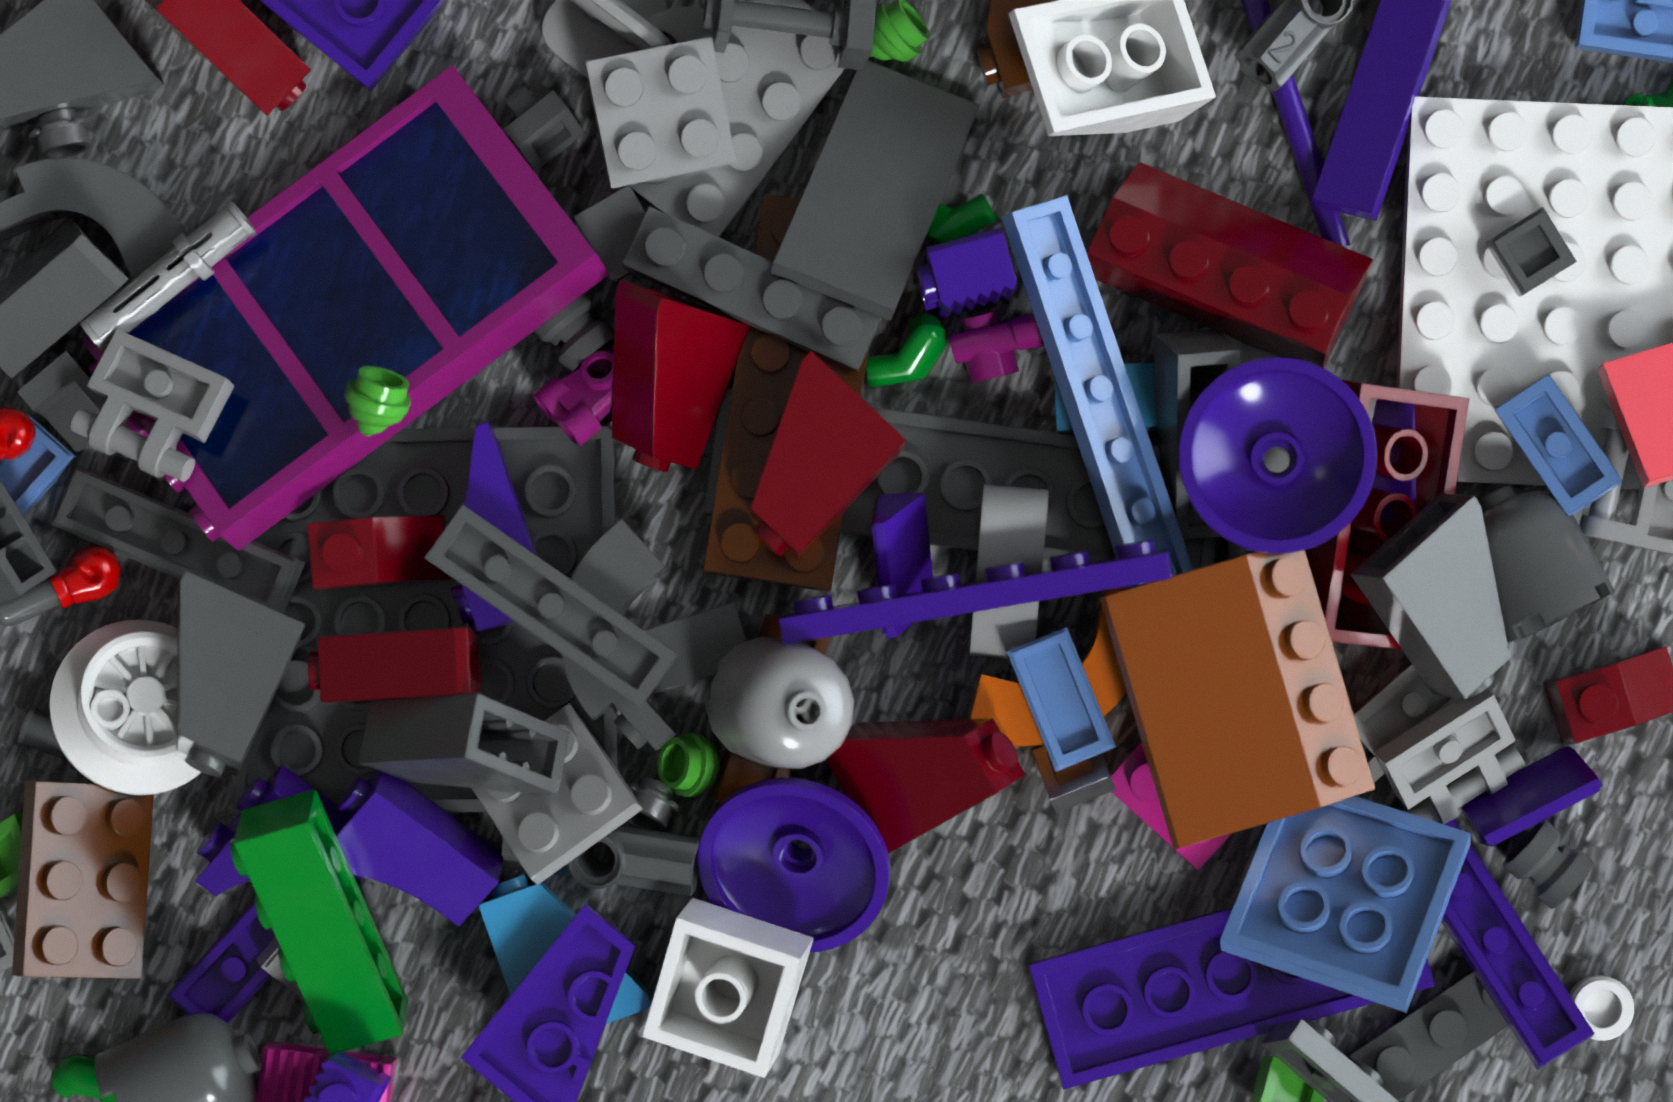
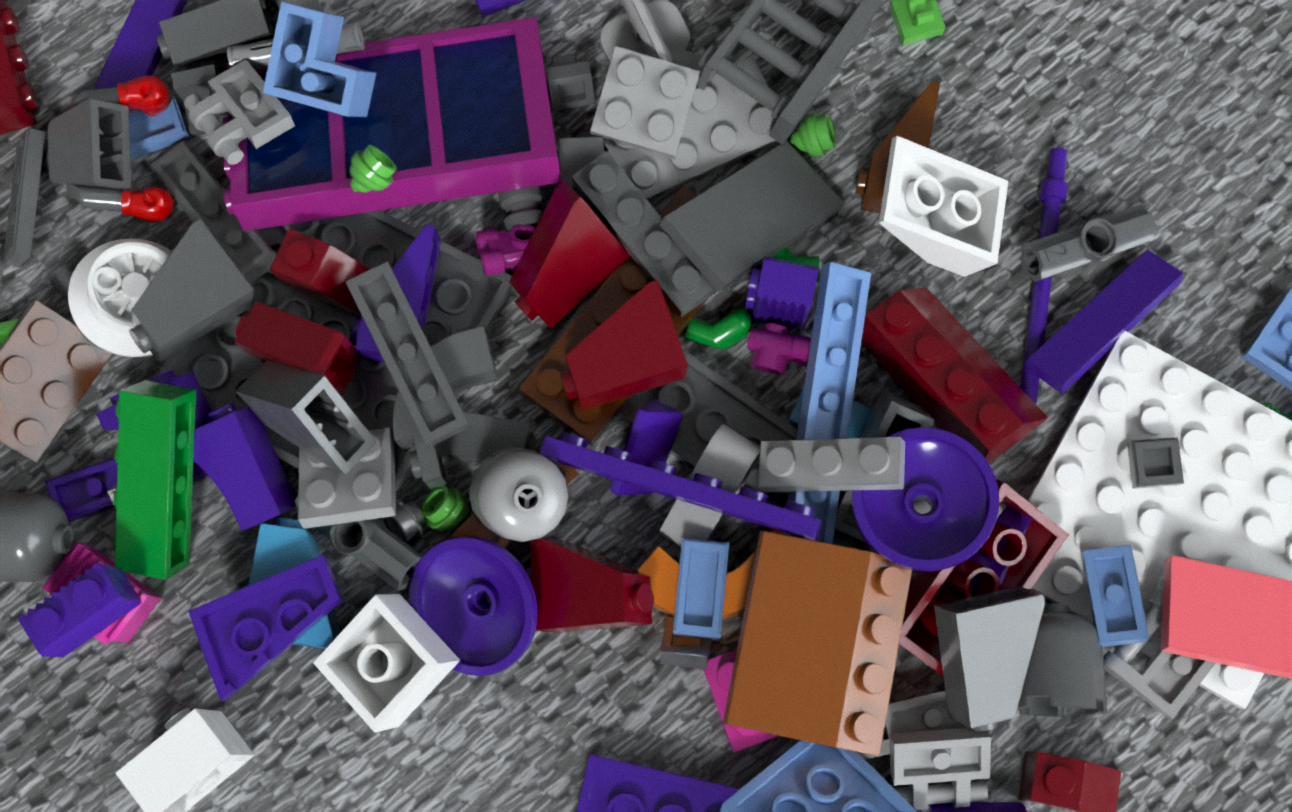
camera: 30 degrees right, 10 degrees down
none -> medium blue brick [263,2,376,117]
none -> light grey plate [758,437,905,492]

